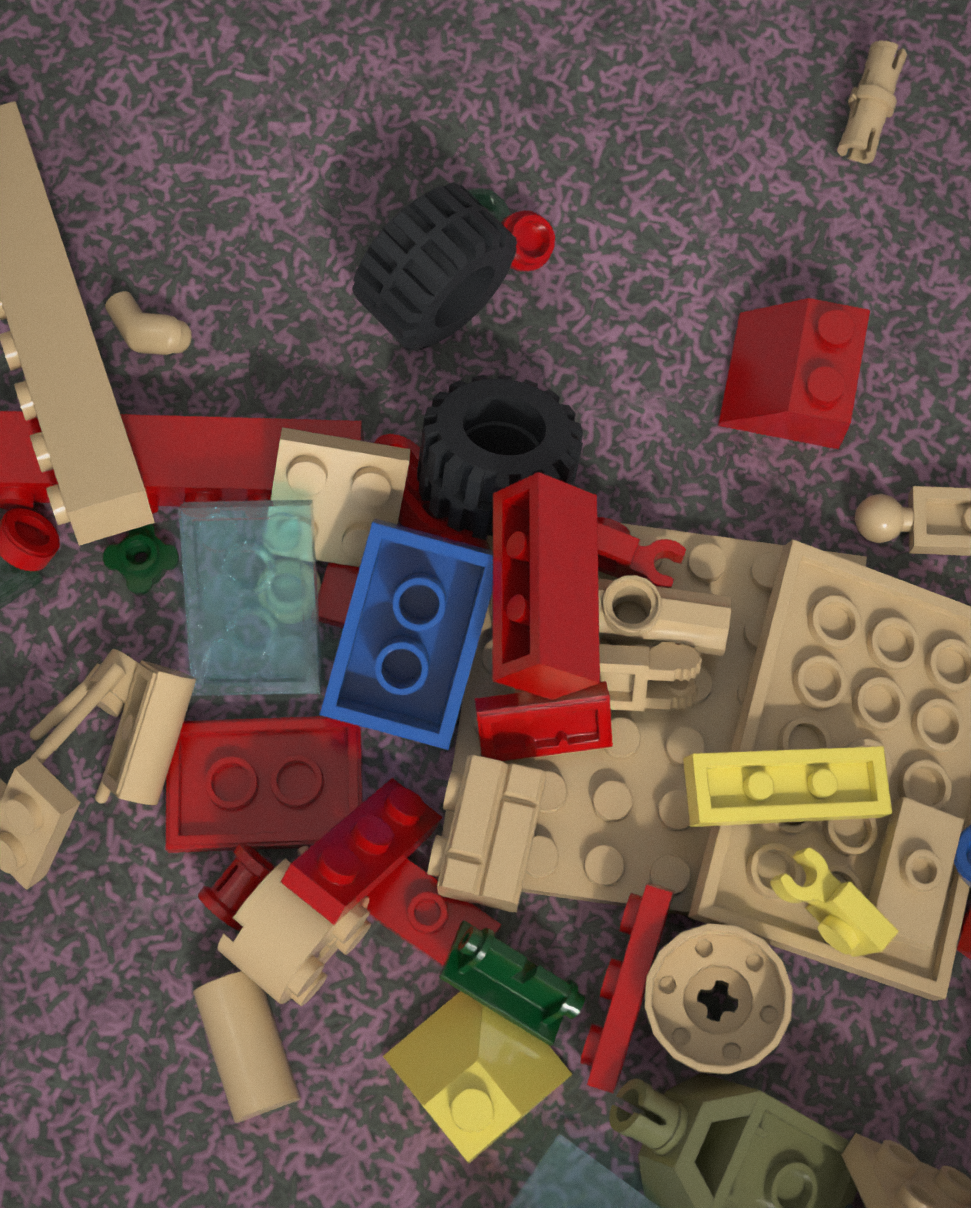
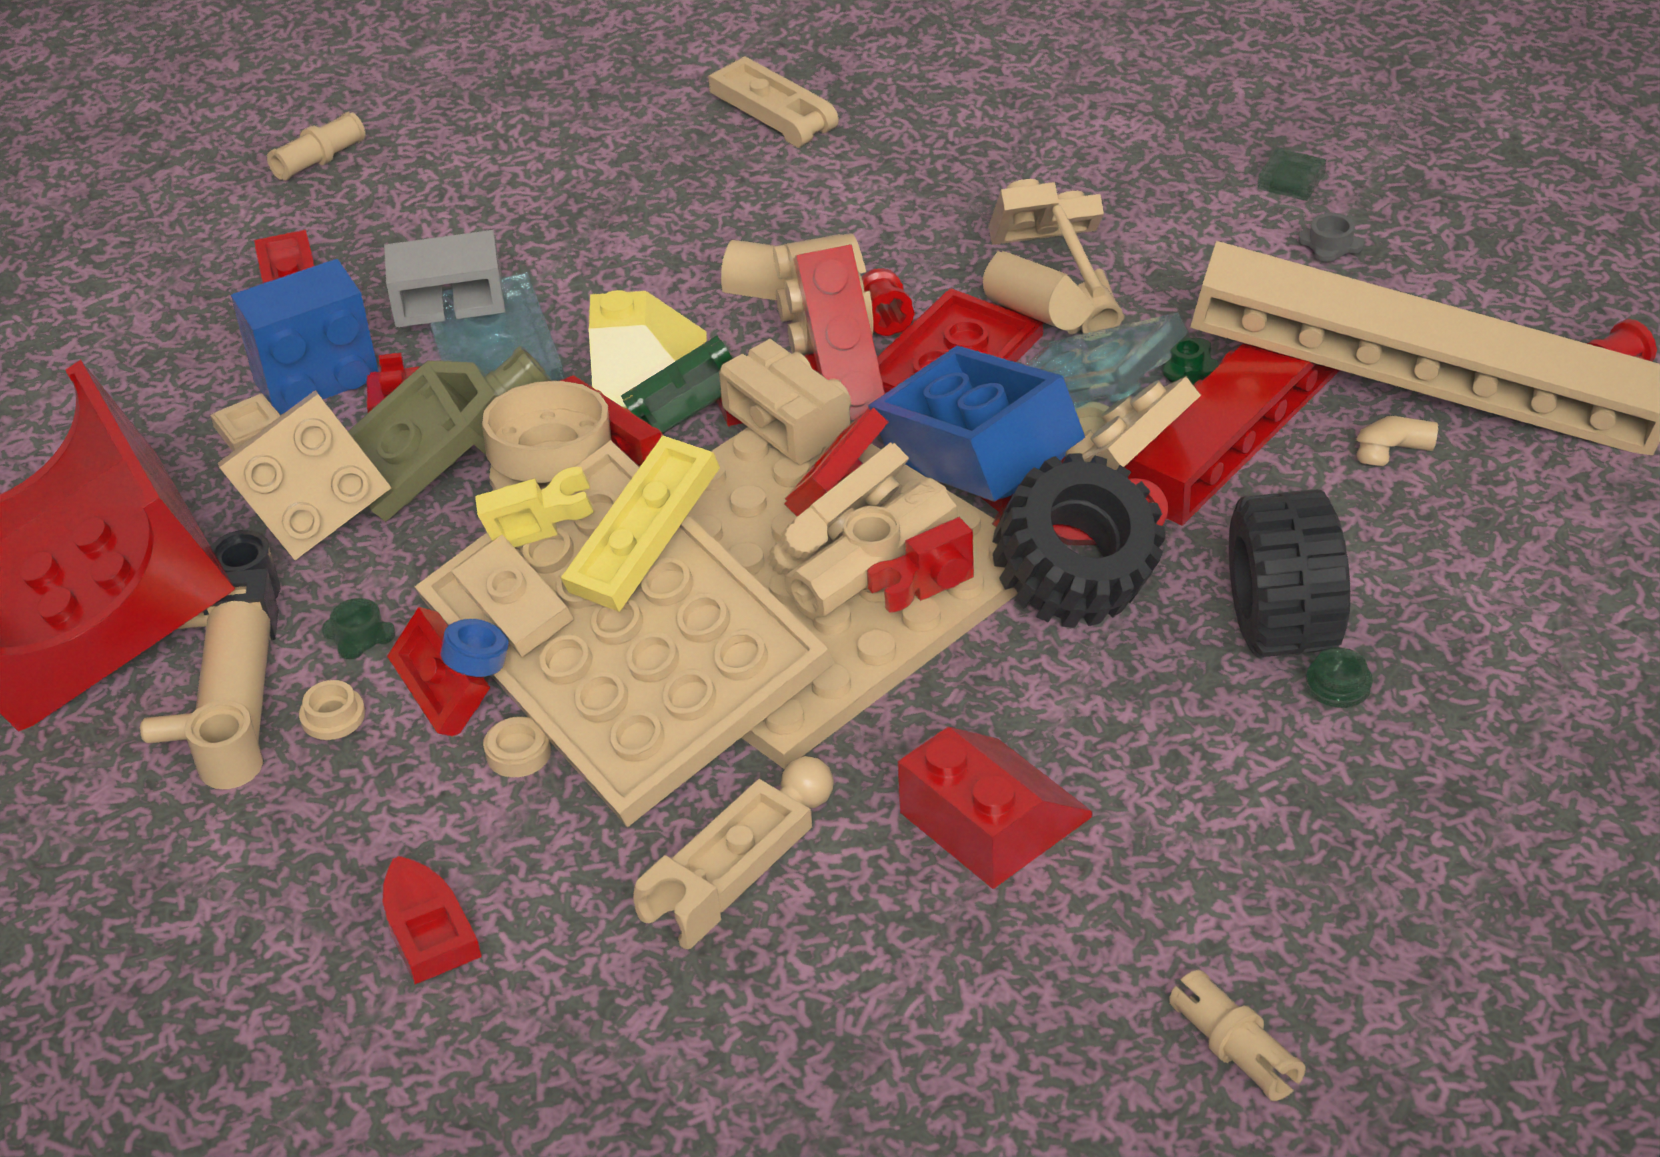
camera: 130 degrees right, 30 degrees down
red brick [492,472,600,700] -> none
red plate [501,210,555,272] -> none

